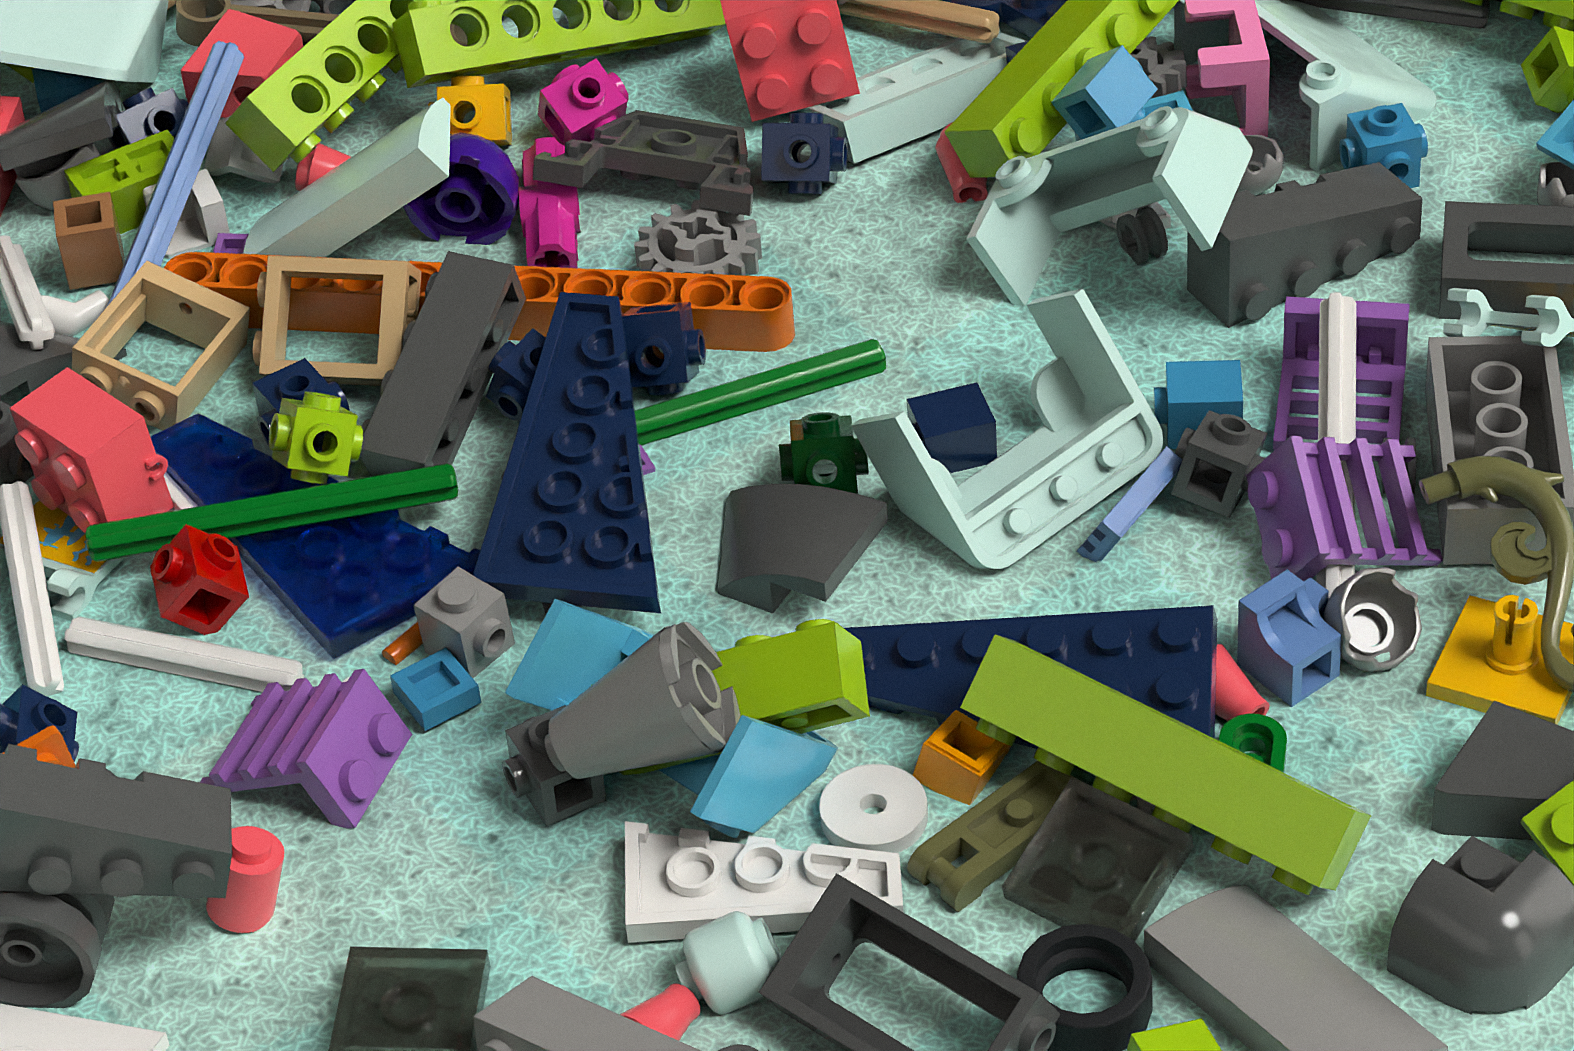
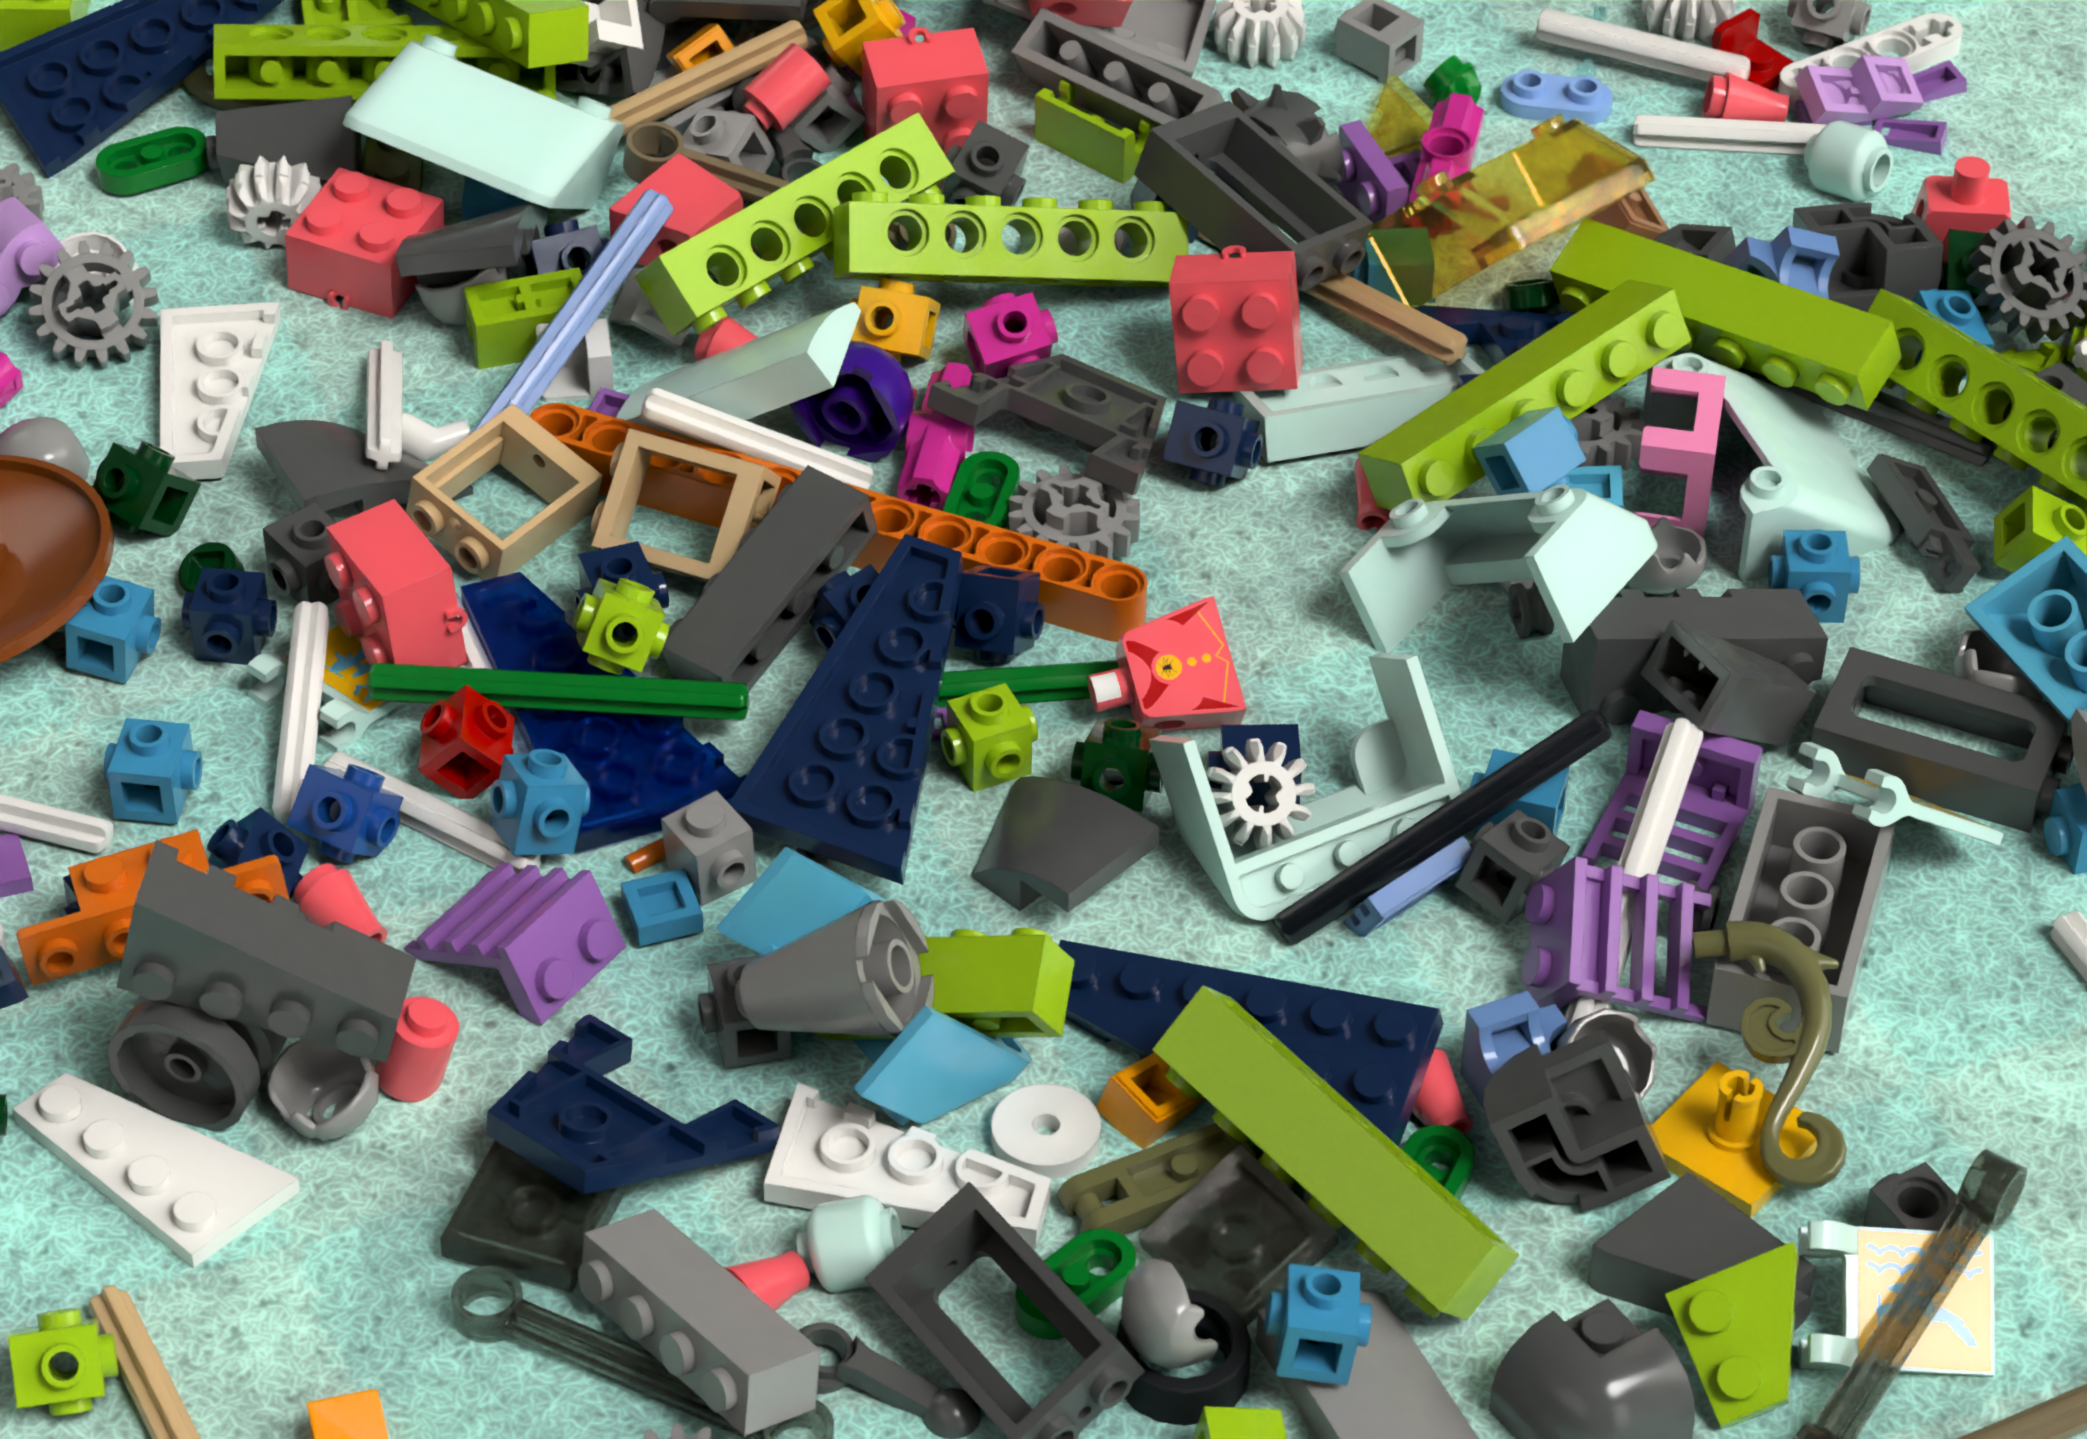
camera: 10 degrees right, 0 degrees up
medium nougat brick [53,192,125,290] -> none
none -> light grey hair [267,1039,379,1141]
none -> blue brick [286,764,404,863]
none -> coral cone [293,863,387,943]
none -> dark blue wing [486,1014,780,1195]
none -> dark azure brick [490,749,590,856]
none -> white axle [641,388,873,490]
none -> lime brick [940,683,1038,792]
none -> green plate [943,451,1020,529]
none -> green plate [1015,1229,1136,1340]
none -> coral torso [1087,596,1247,732]
none -> light grey hair [1121,1259,1218,1369]
none -> white gear [1206,738,1315,849]
none -> dark azure brick [1265,1263,1372,1385]
none -> black axle [1274,709,1612,944]
none -> dark grey brick [1483,1028,1671,1211]
none -> dark grey slope [1640,619,1816,747]
none -> dark grey hinge [1866,454,1982,593]

